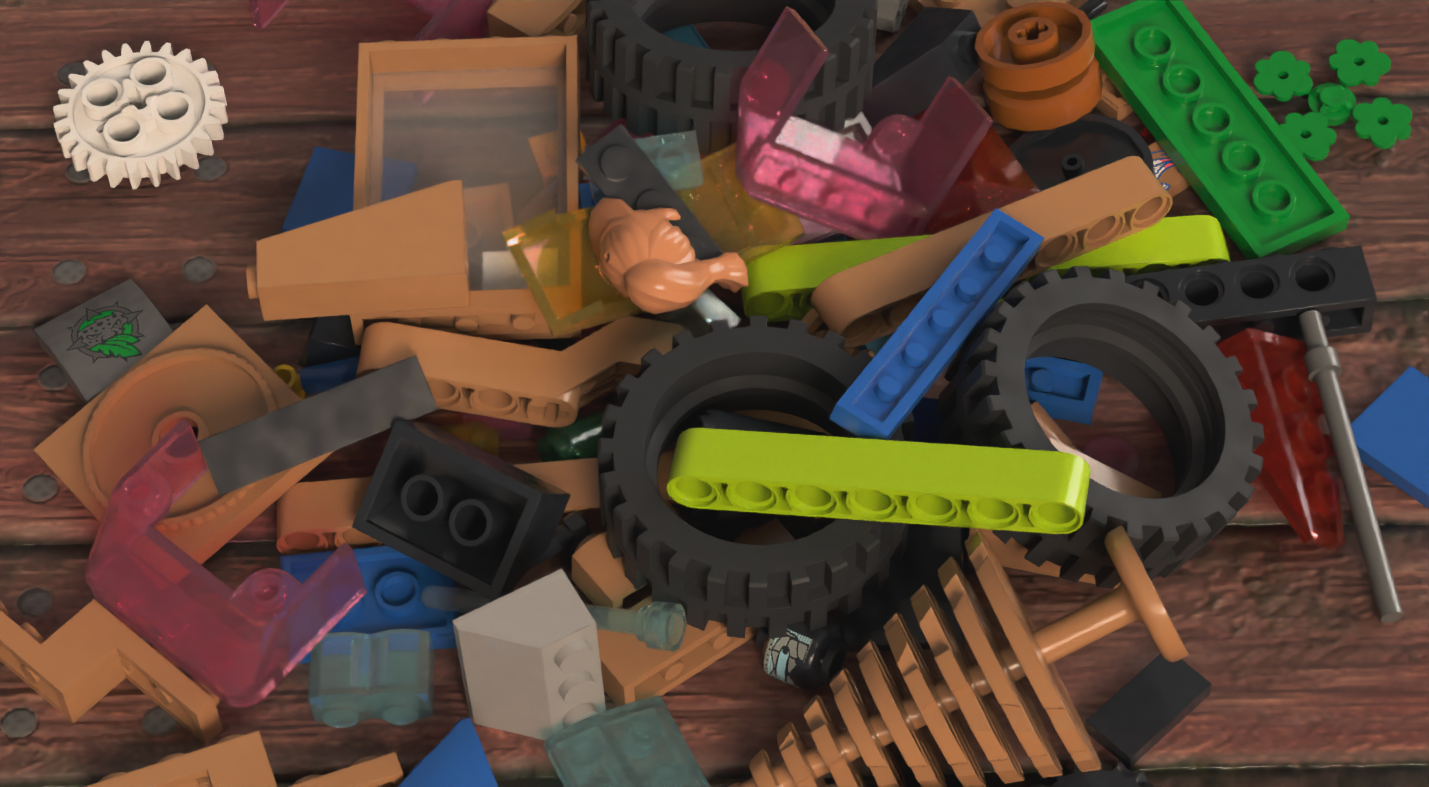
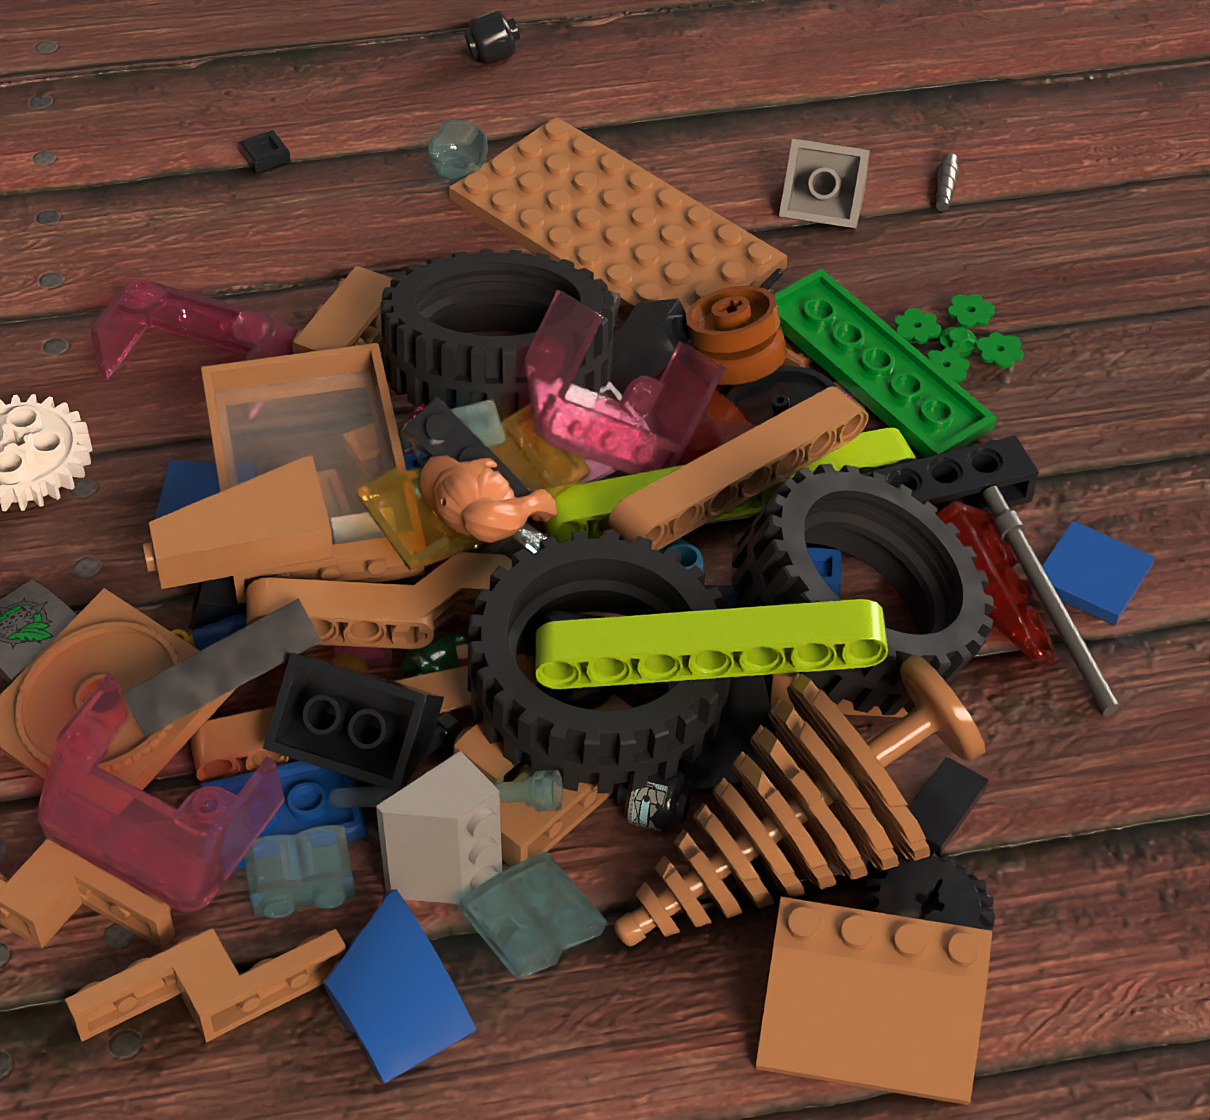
camera: 15 degrees left, 5 degrees down
blue plate [829,208,1044,440] -> none

